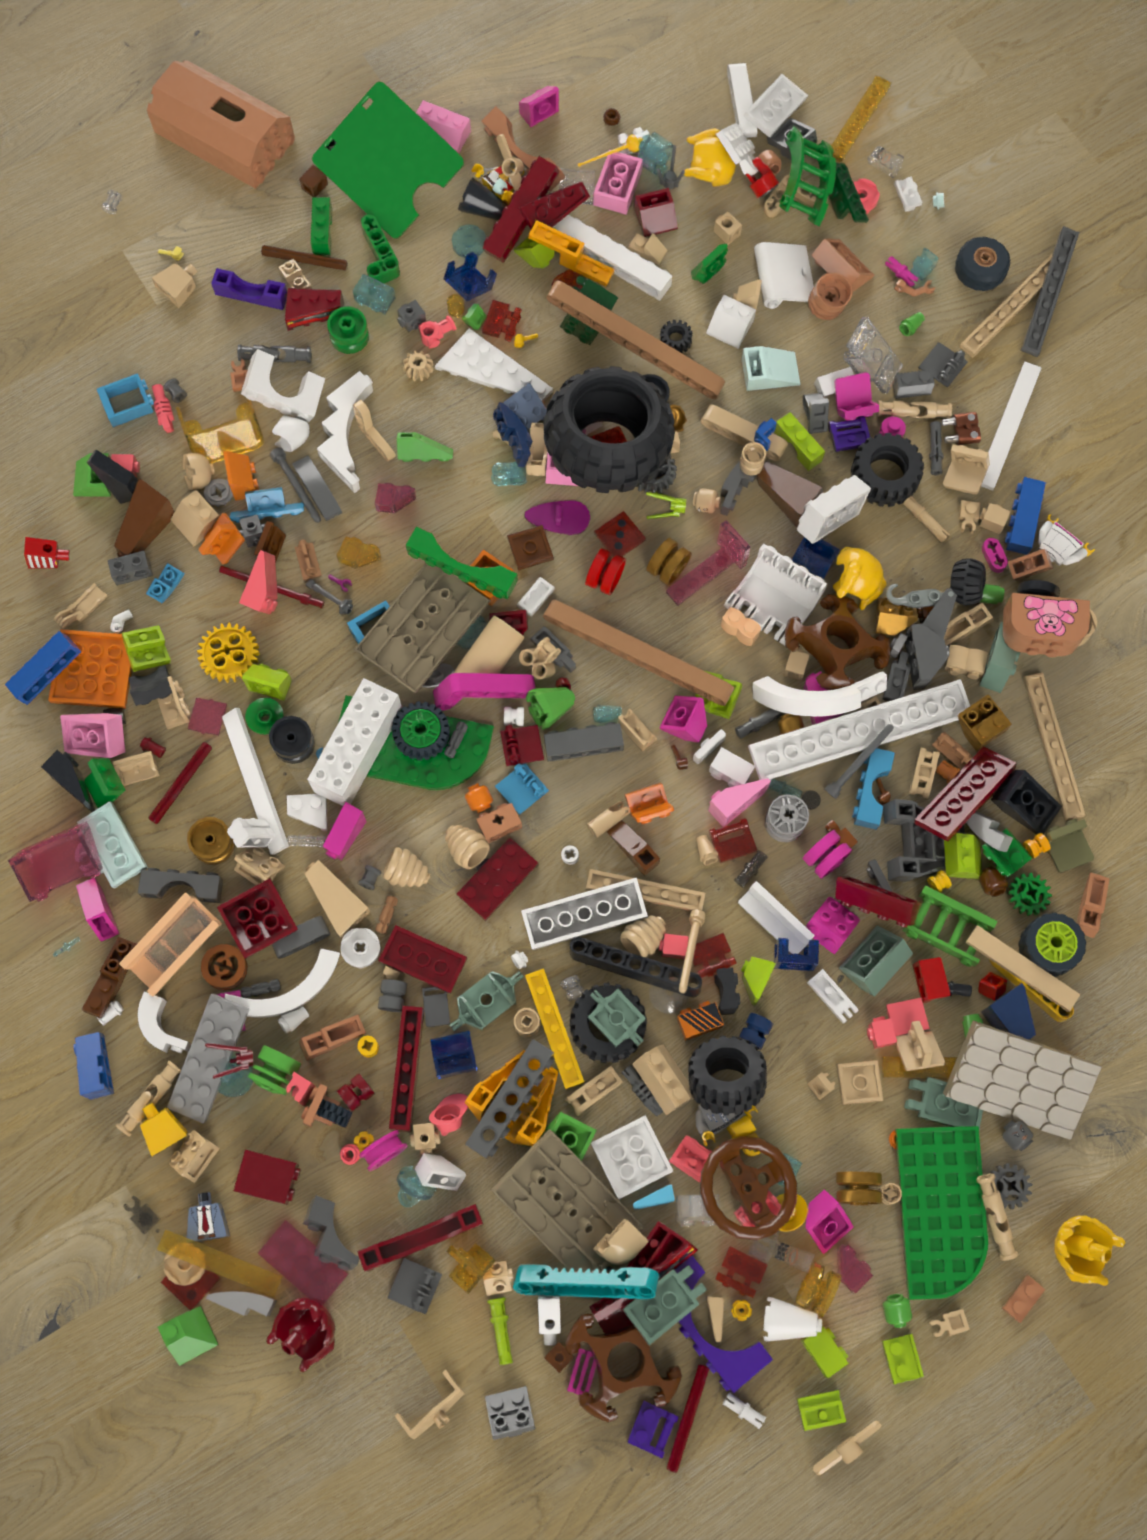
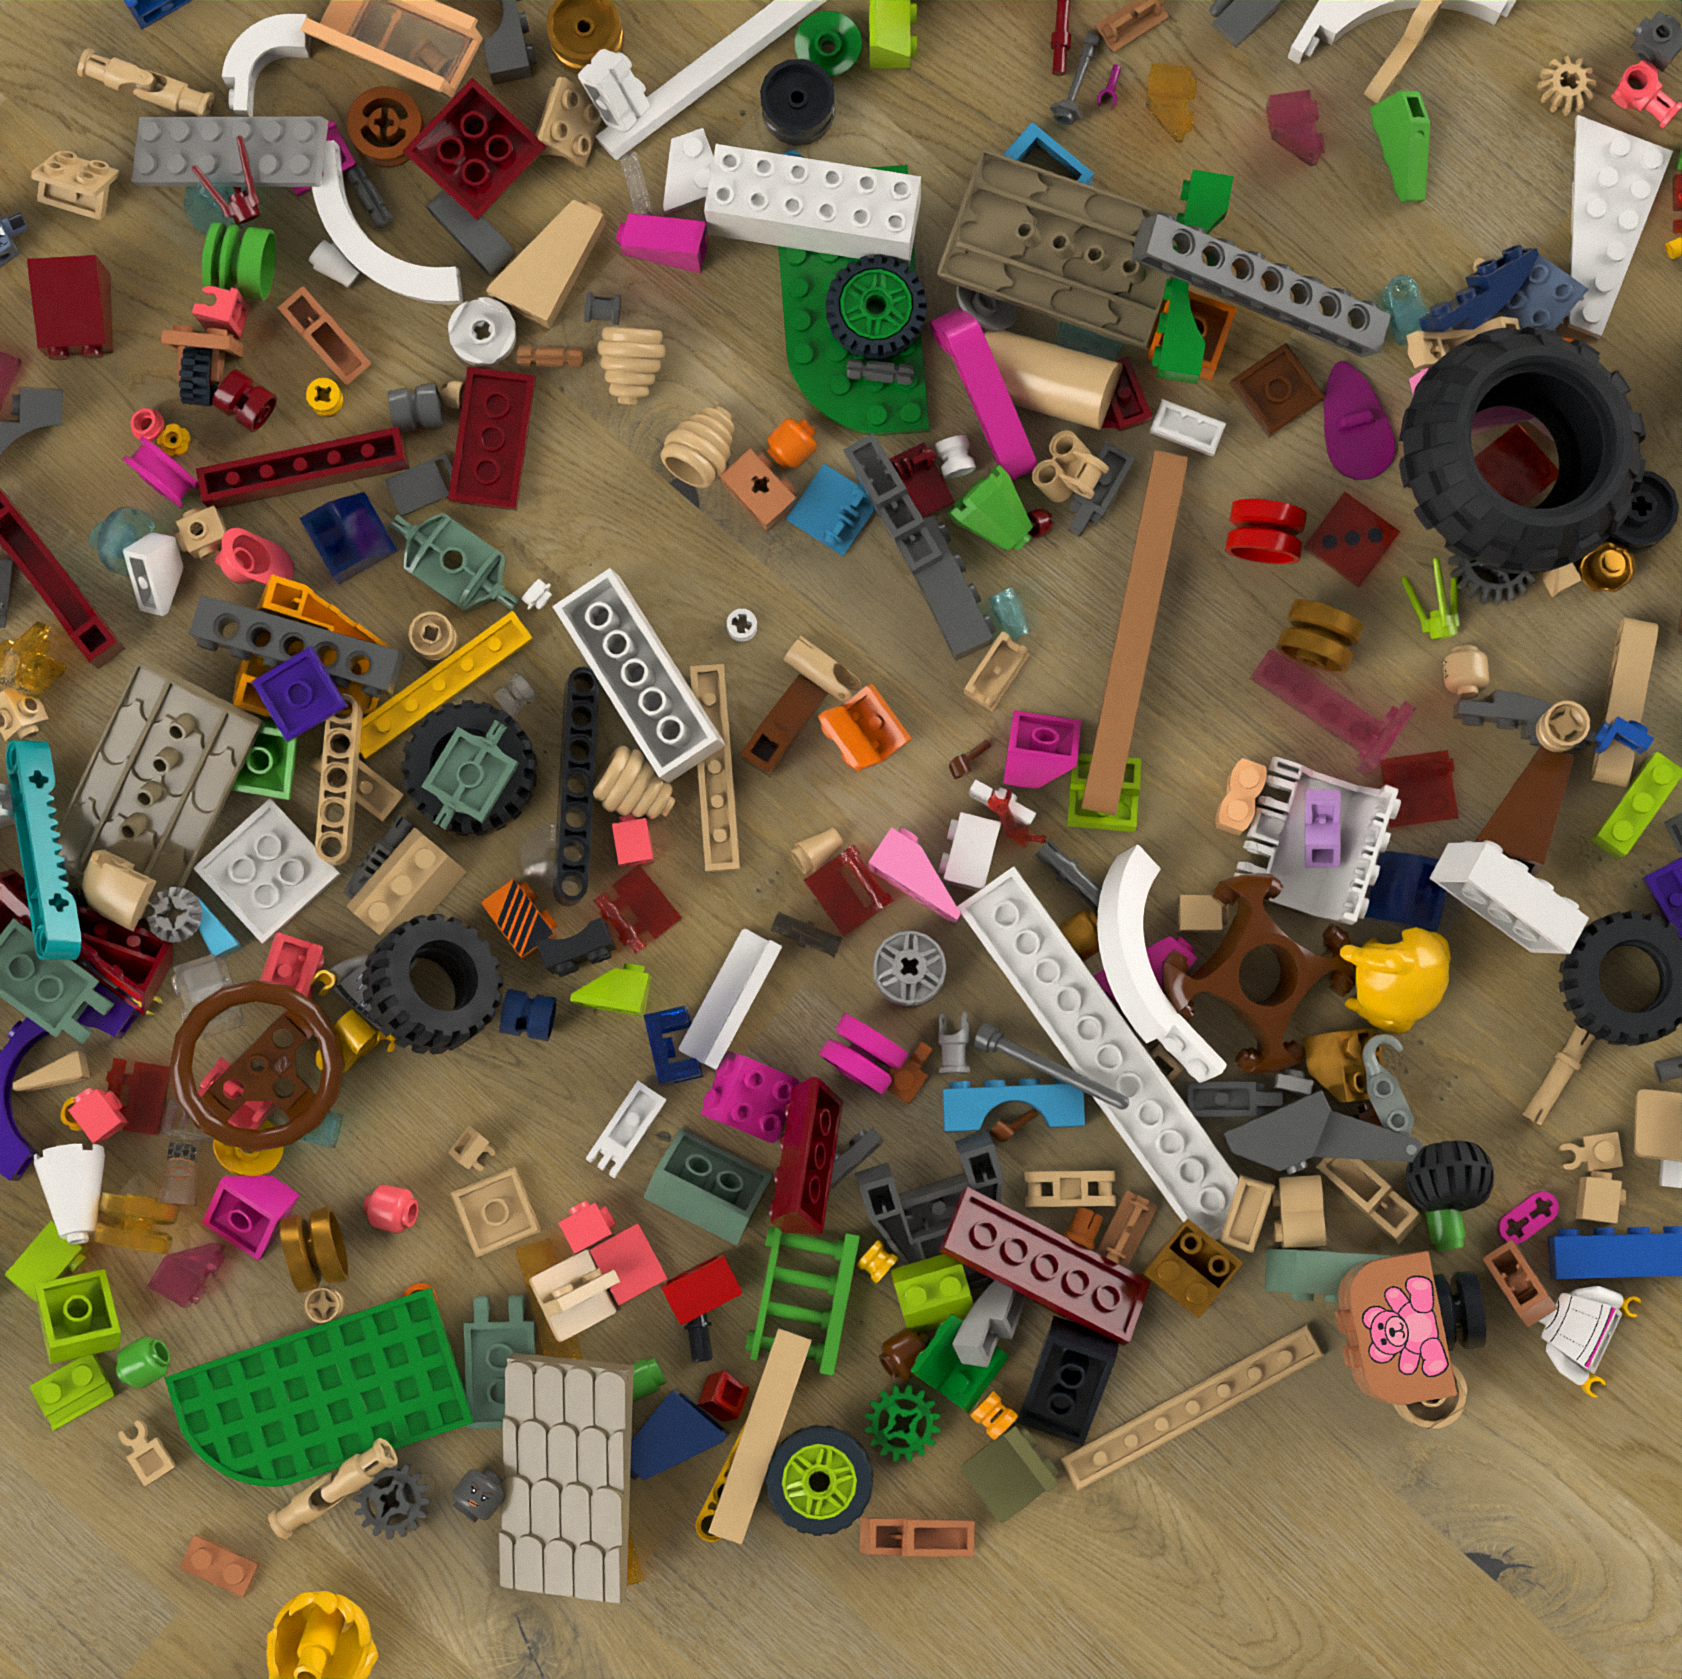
camera: 80 degrees right, 10 degrees up
yellow torso [140,1102,188,1156] -> none
dark red plate [457,838,539,921] -> none
tan piece [679,910,706,993] -> none
clear light blue axle [768,778,802,798] -> none
clear smoke piece [801,791,821,810] -> none
none -> lime slope [35,1269,121,1364]
none -> coral brick [68,1088,128,1144]
none -> light grey gear [146,886,202,943]
none -> dark purple plate [251,646,348,742]
none -> tan beam [315,693,363,866]
none -> coral head [363,1184,418,1234]
none -> dark grey slope [843,433,943,576]
none -> light grey piece [938,1012,970,1074]
none -> clear red piece [988,788,1047,848]
none -> dark grey brick [1131,212,1391,357]
none -> tan tile [1219,1174,1275,1253]
none -> lavender brick [1305,789,1341,868]
none -> clear red hinge [1379,750,1459,828]

